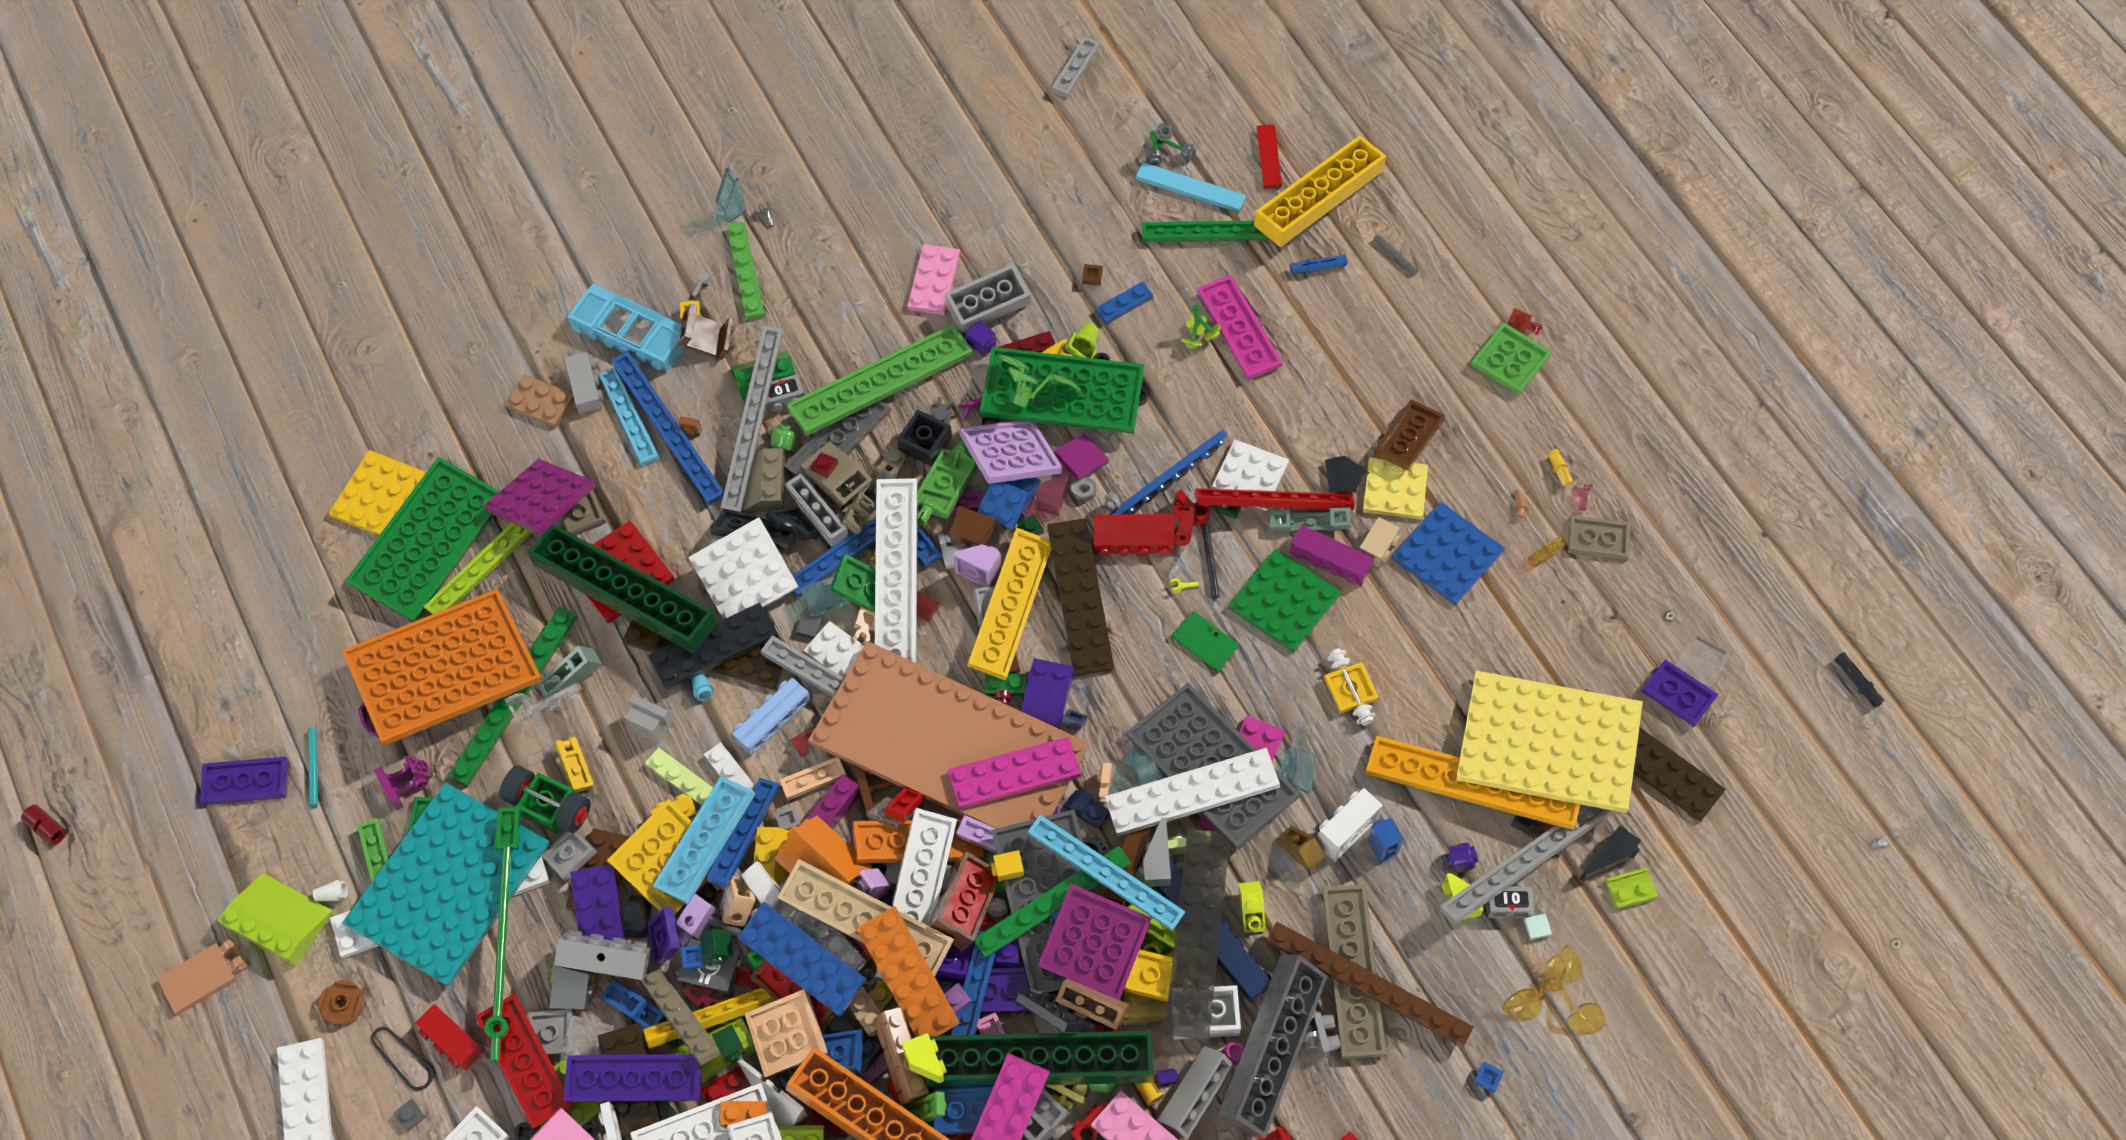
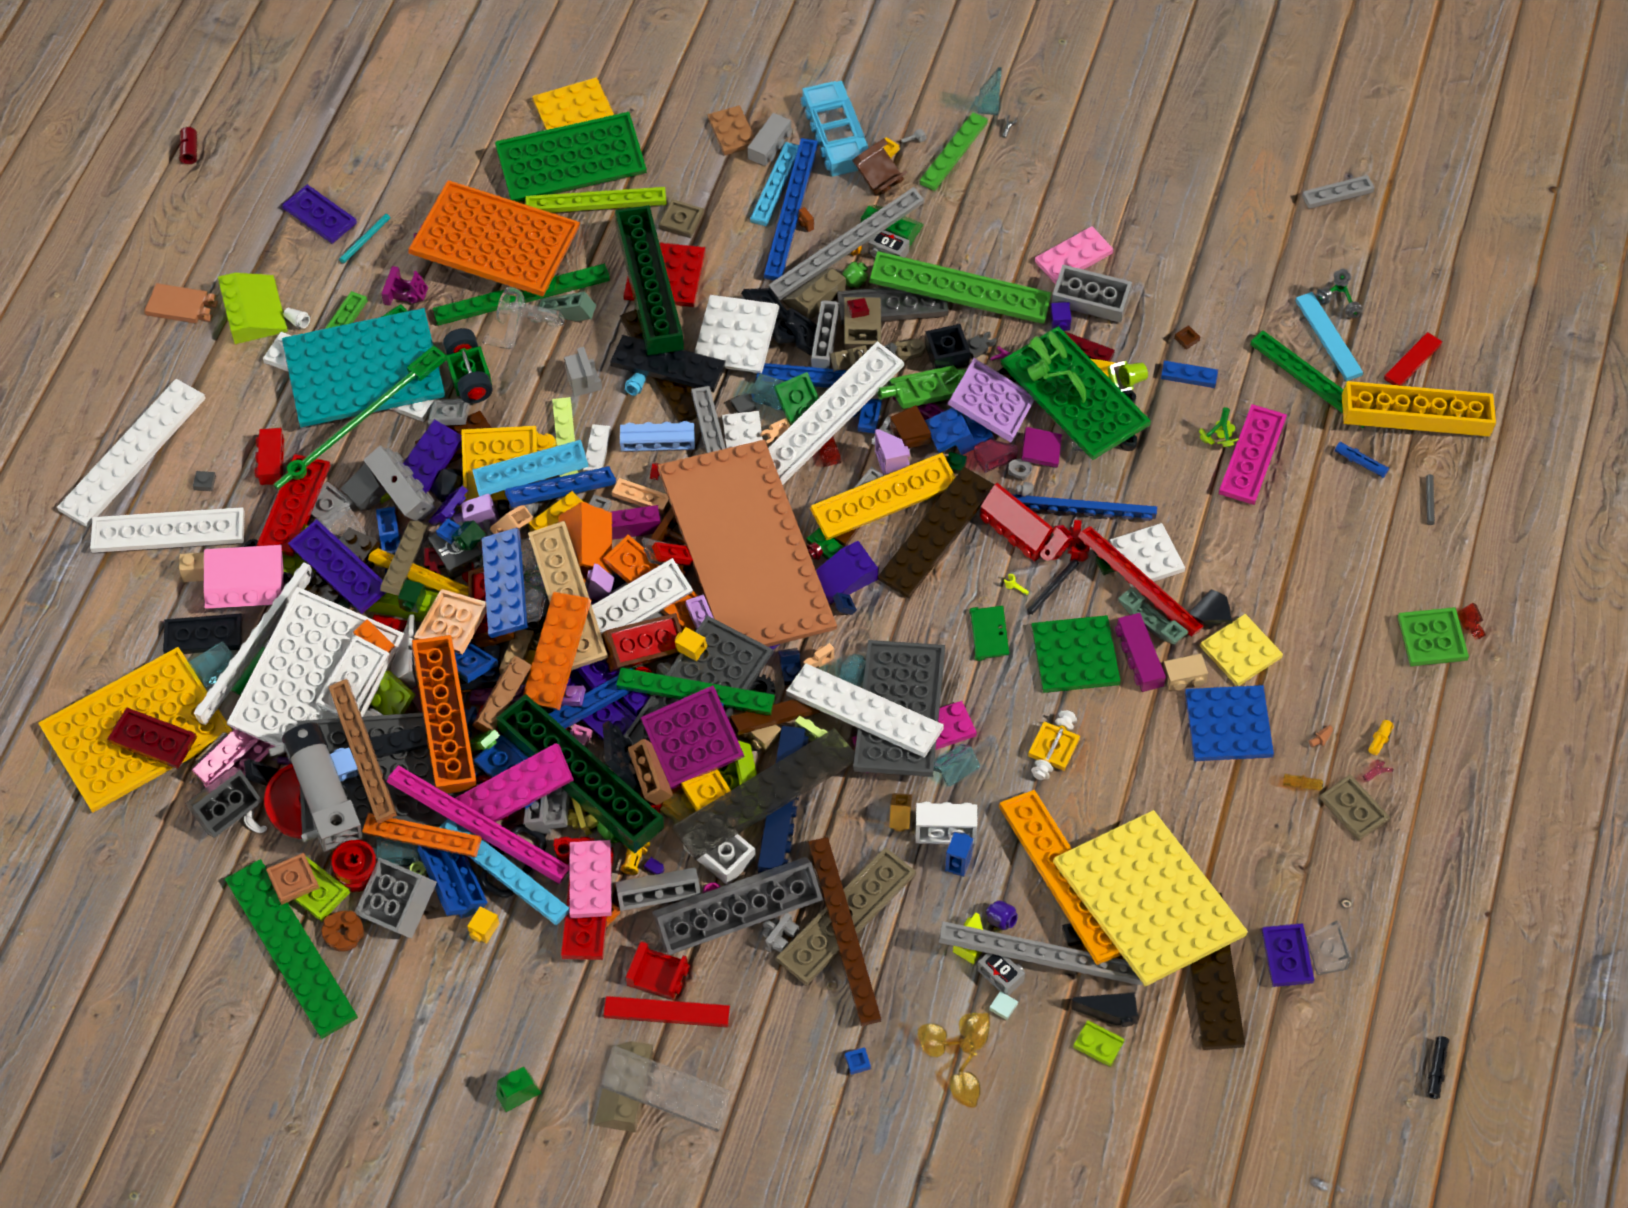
camera: 45 degrees right, 5 degrees down
dark orange plate [318,980,365,1025] -> none
black piece [371,1027,434,1090] -> none
magenta plate [484,459,596,535] -> none
yellow plate [554,737,594,792] -> none
white slope [741,861,781,907] -> none
neon yellow slope [902,1033,946,1083] -> none
dark pink plate [947,737,1081,810] -> none
medium azure plate [1028,815,1185,931] -> none
light grey slope [1139,817,1171,887] -> none
neon yellow slope [1238,881,1266,934] -> none
reddish brown plate [1374,400,1446,471] -> none

